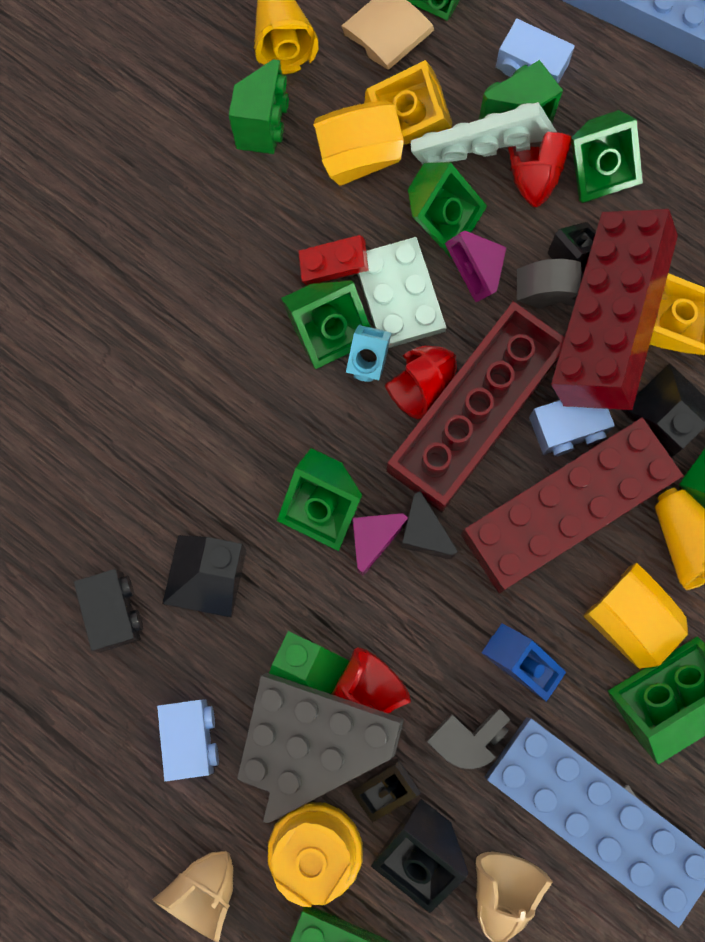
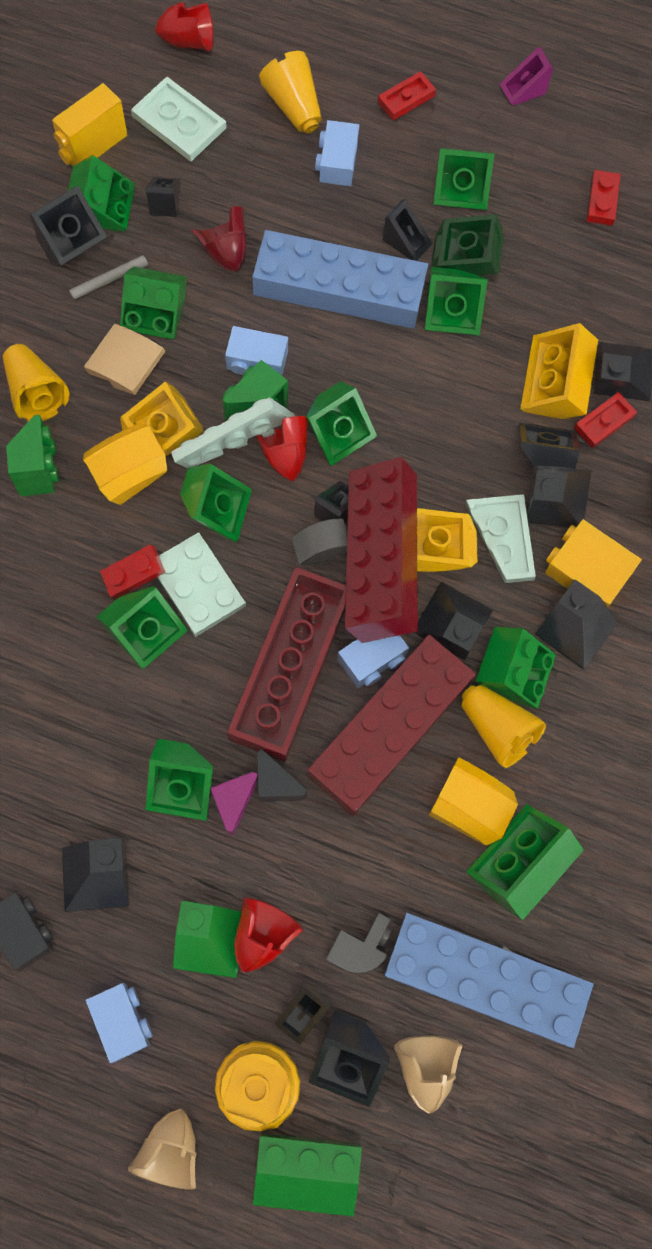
camera: 25 degrees left, 5 degrees down
dark grey wing [237,673,404,823] -> none
medium azure brick [346,325,392,382] -> none
red helmet [385,346,457,420] -> none
magenta slope [445,231,506,302] -> none
blue slope [482,623,566,702] -> none

